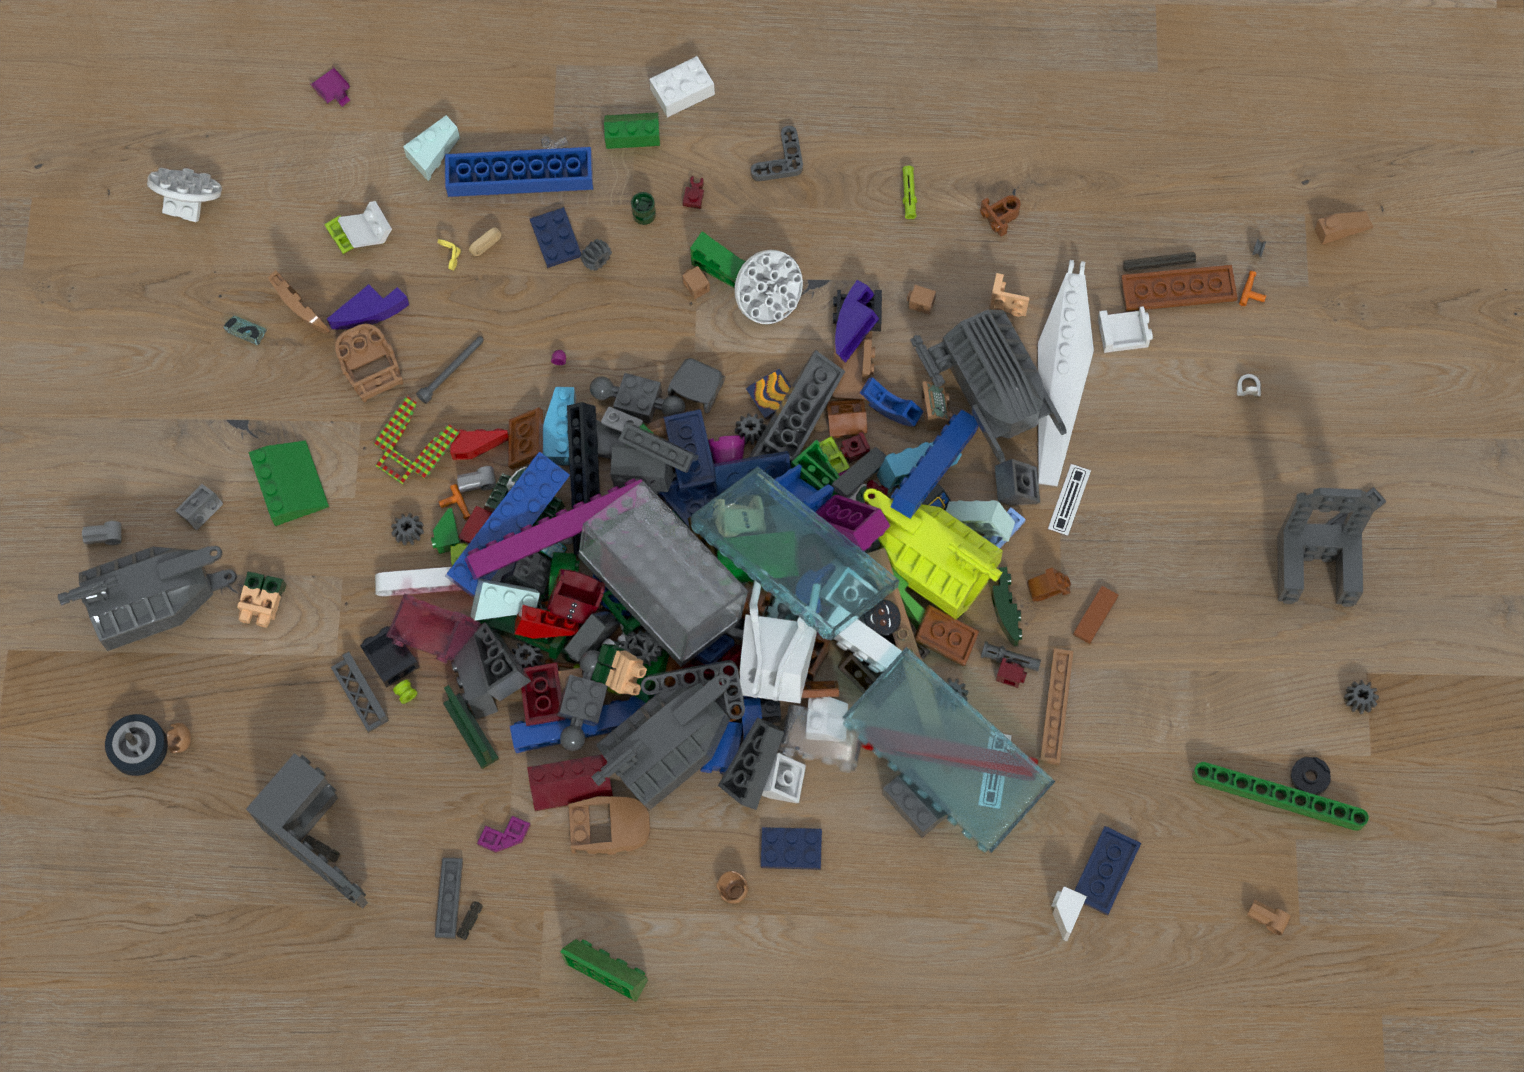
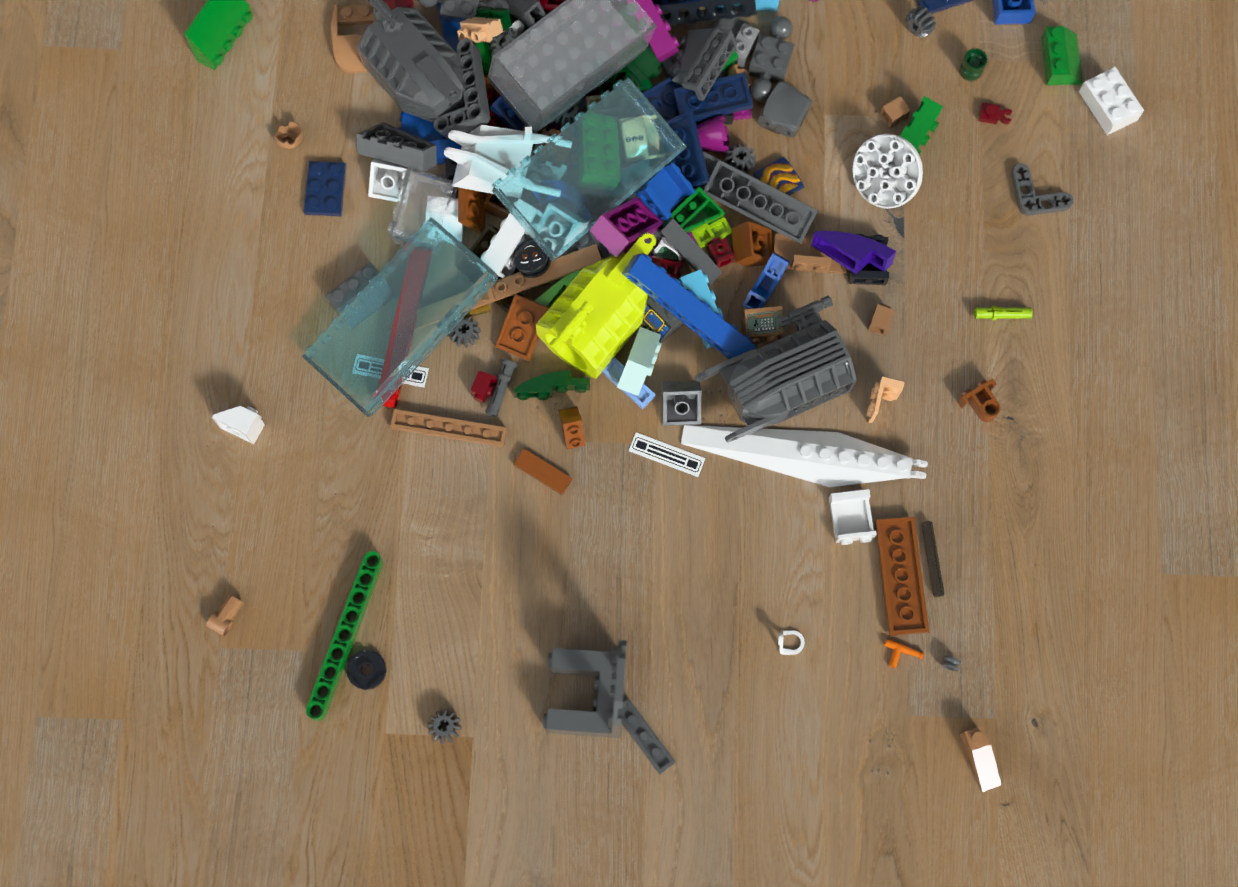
camera: 85 degrees right, 5 degrees up
dark blue plate [1074,826,1141,916] -> none

